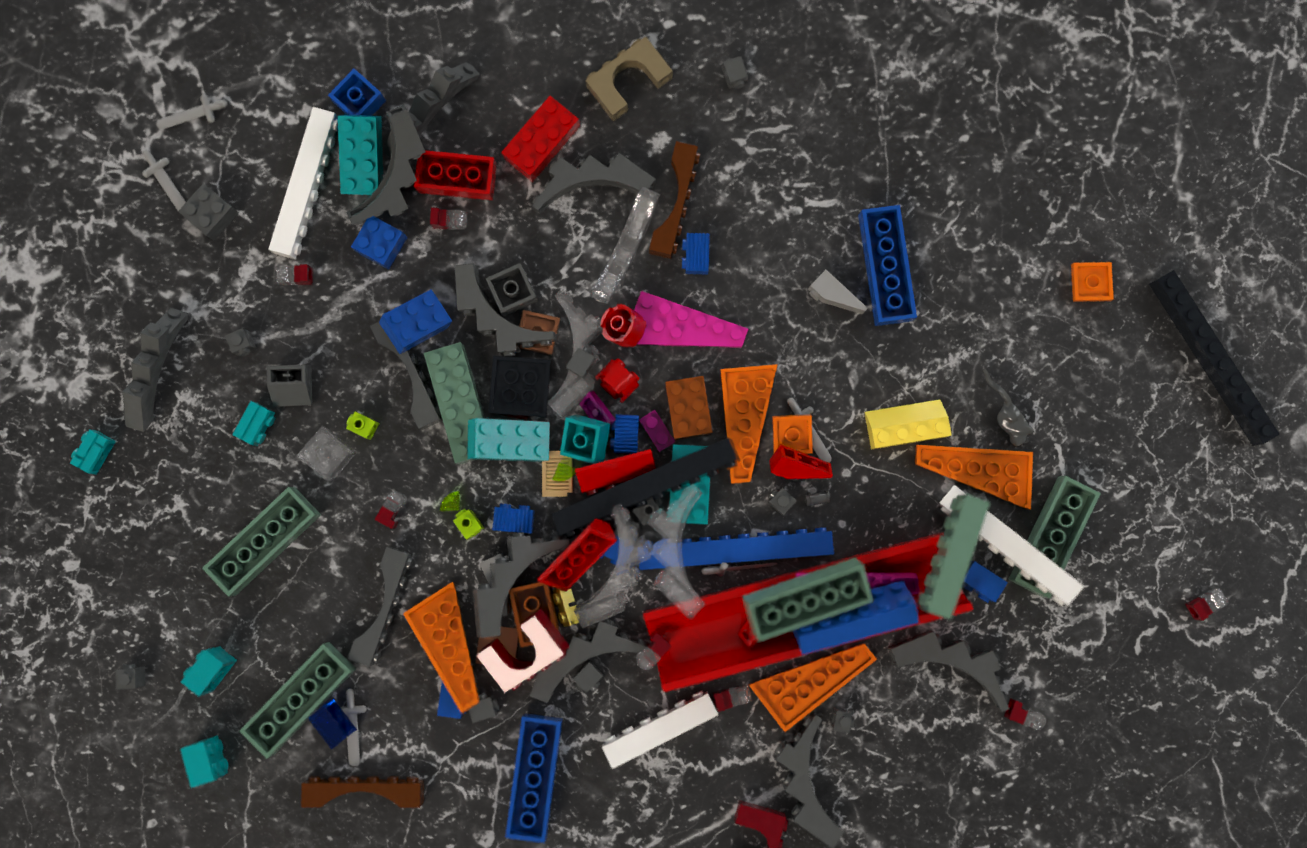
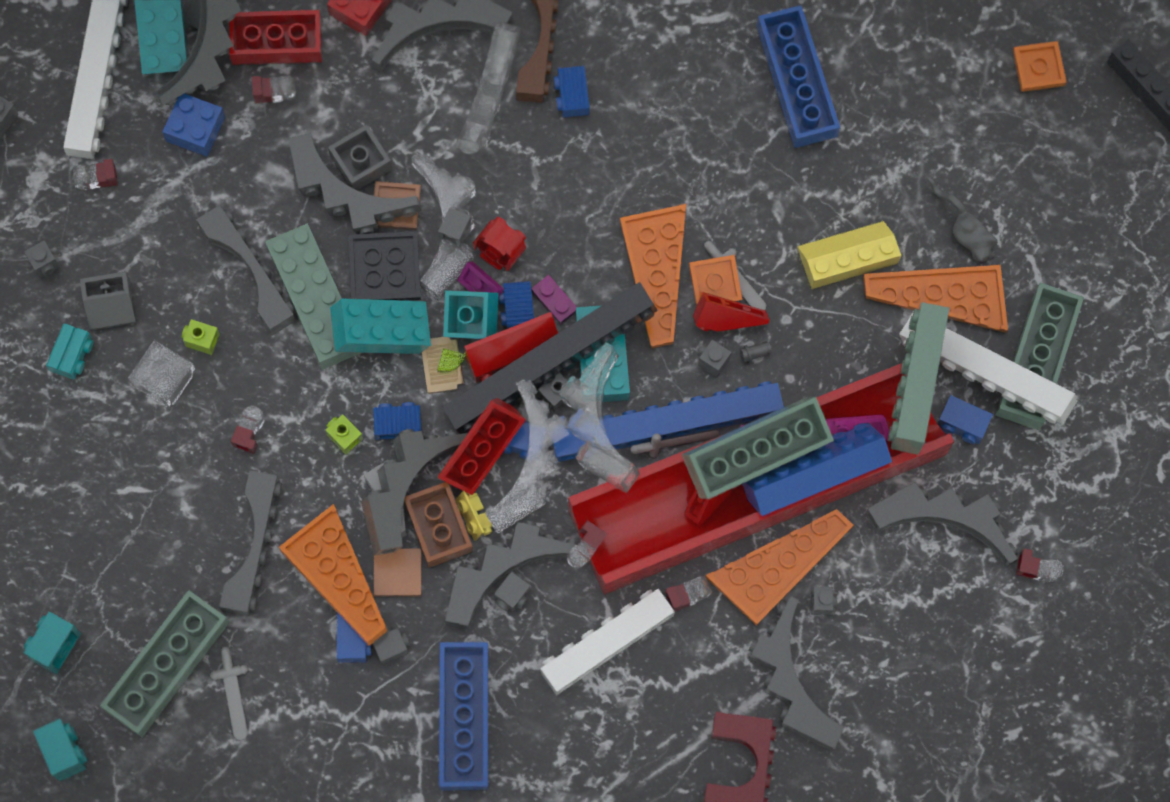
camera: 15 degrees left, 10 degrees down
sand green brick [202,487,321,597] -> none
reddish brown arch [301,776,424,808] -> none
clear blue brick [308,699,357,749] -> none
blue brick [379,289,452,354] -> none
clear neon green tile [440,491,460,511] -> none
arch [476,609,569,692] -> none
red brick [601,304,647,347] -> none
dark pink wing [634,291,748,348] -> none
dark orange brick [665,376,713,440] -> none
light grey slope [808,270,868,314] -> none

